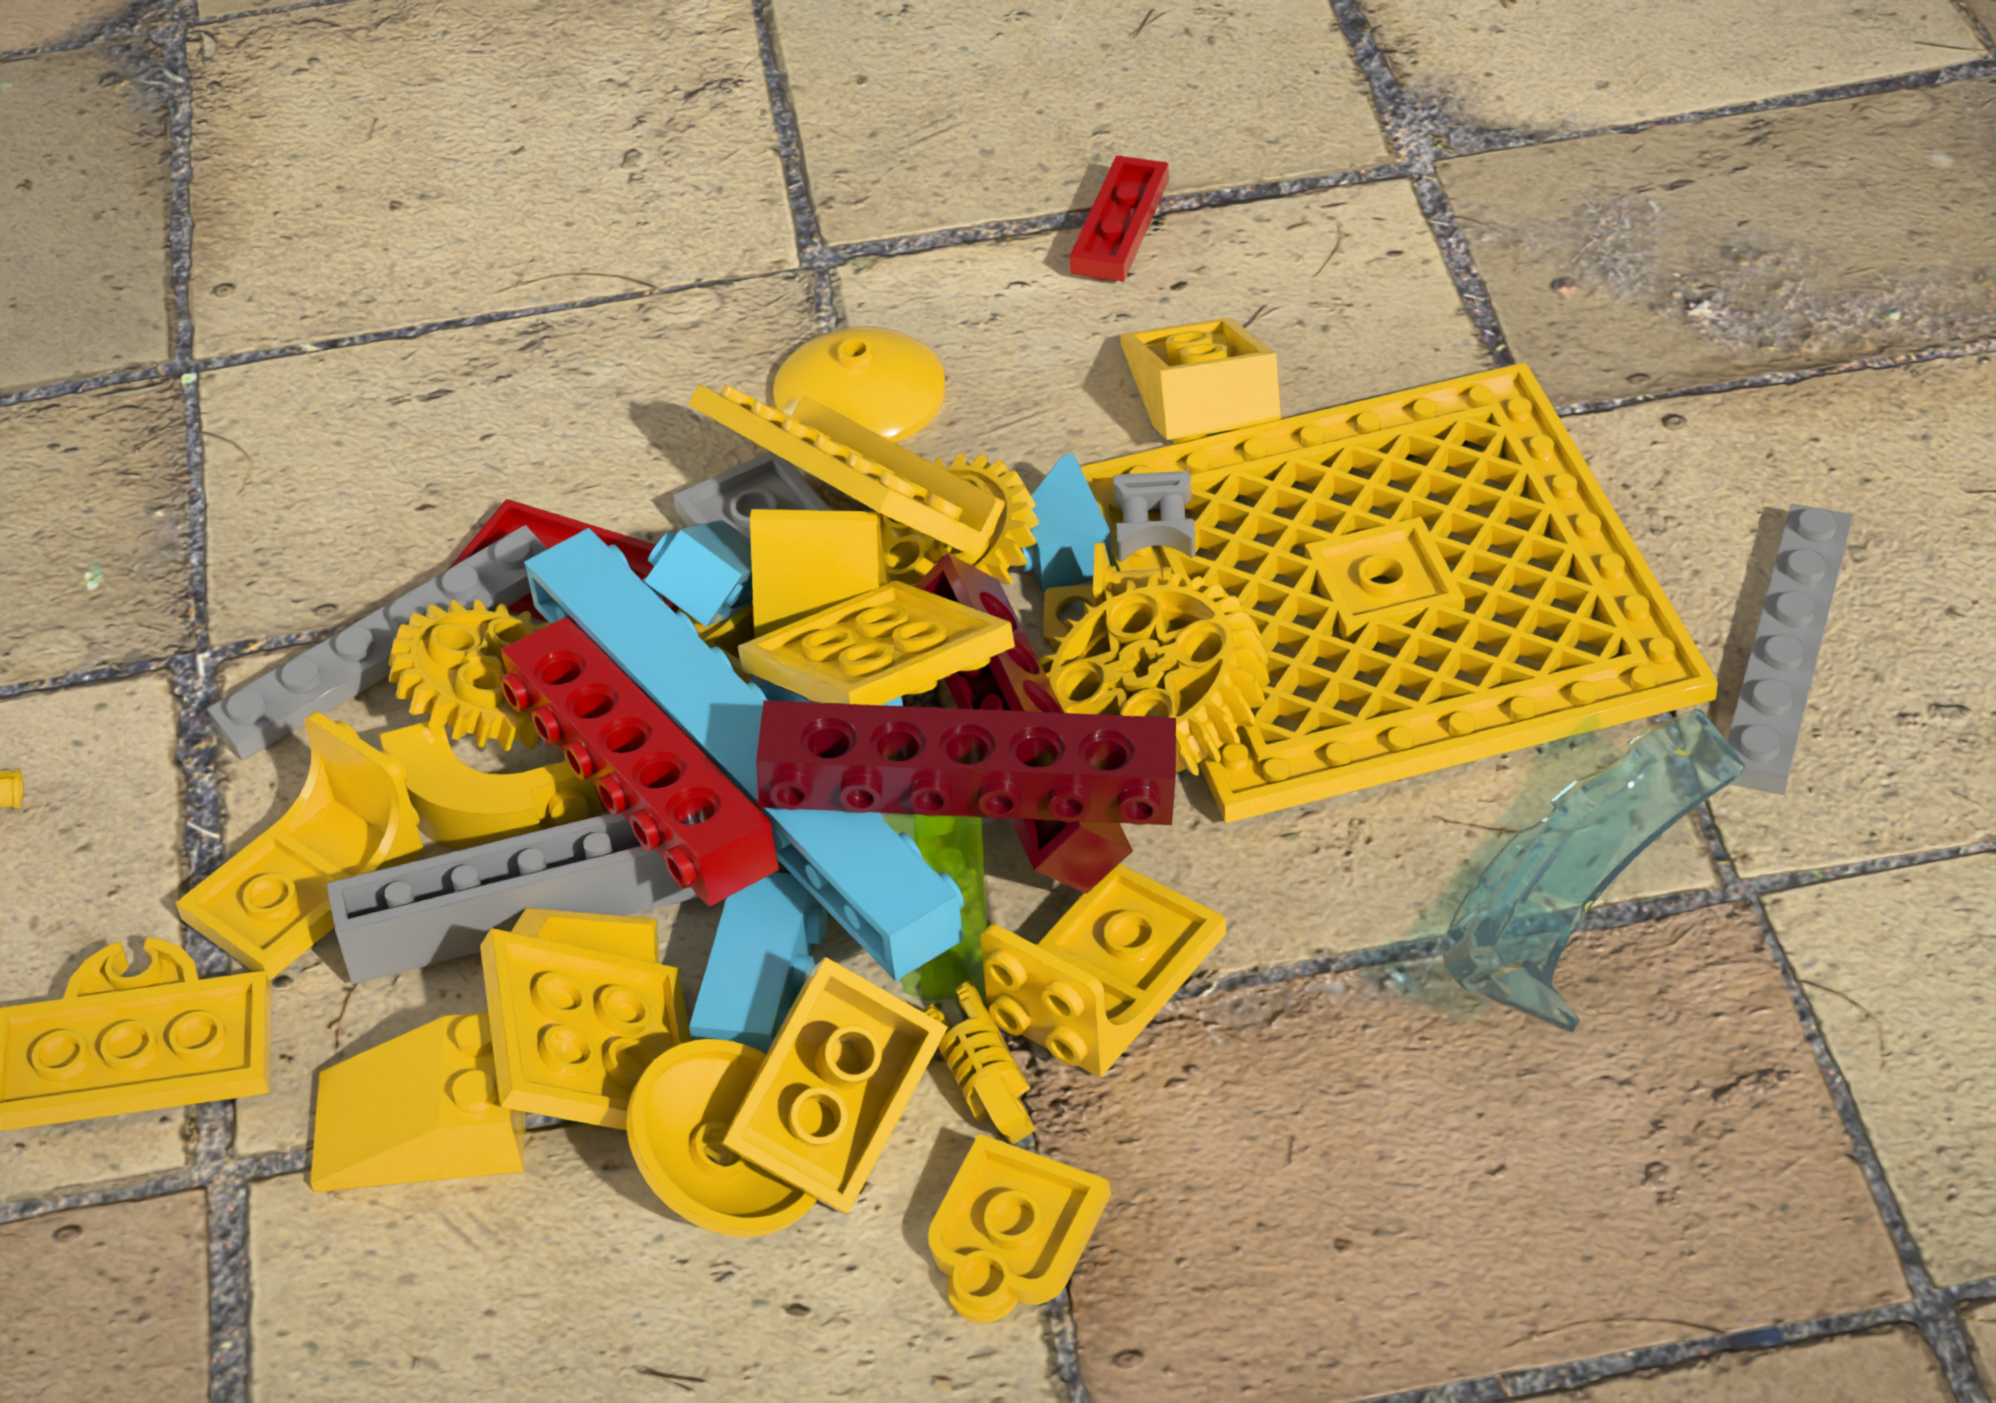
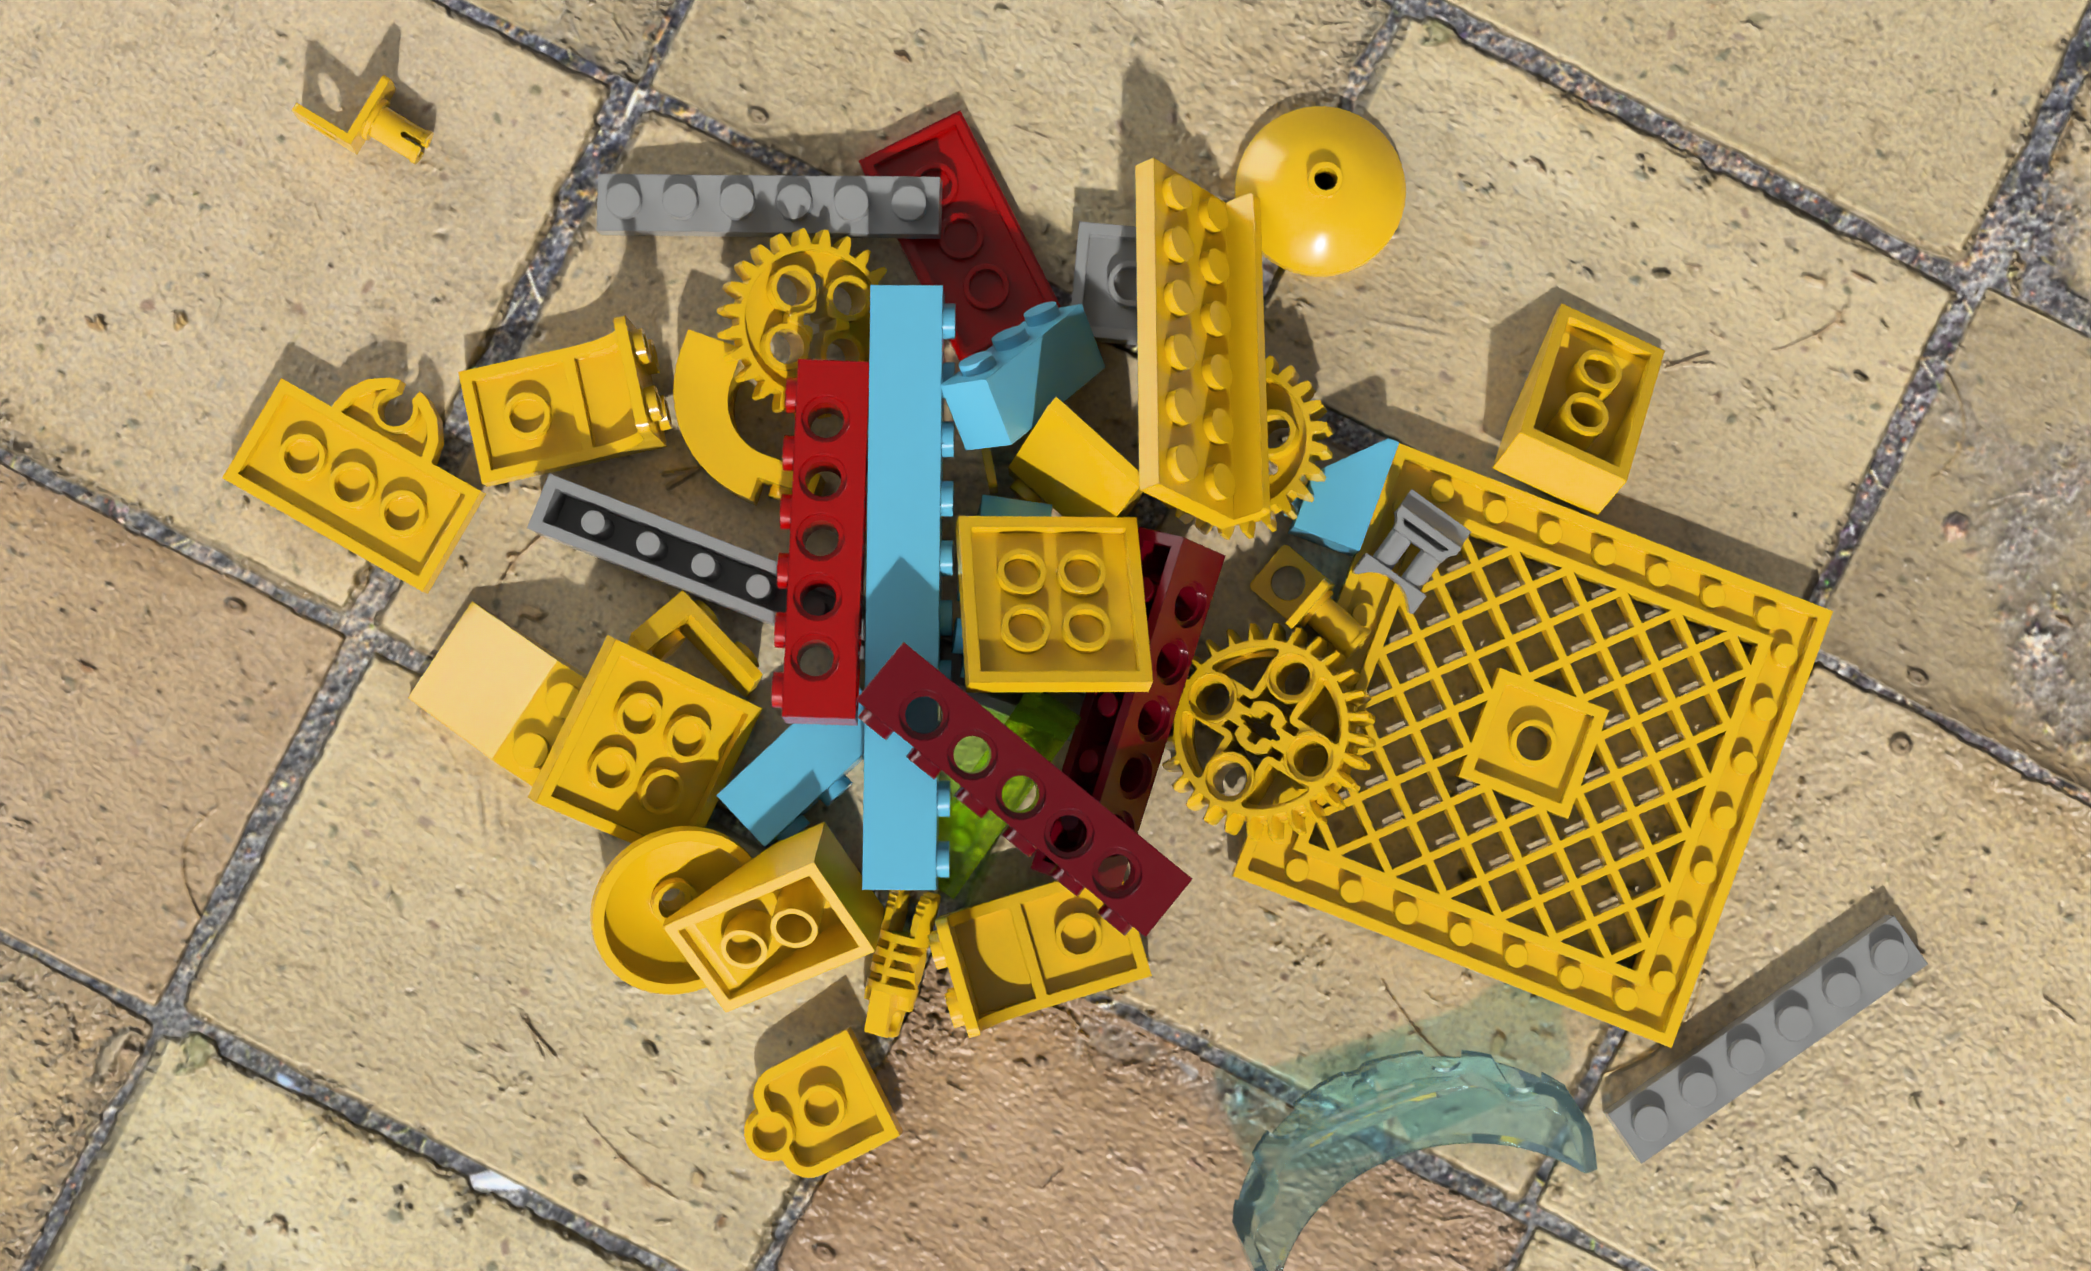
camera: 30 degrees right, 40 degrees up
red plate [1069,155,1169,282] -> none

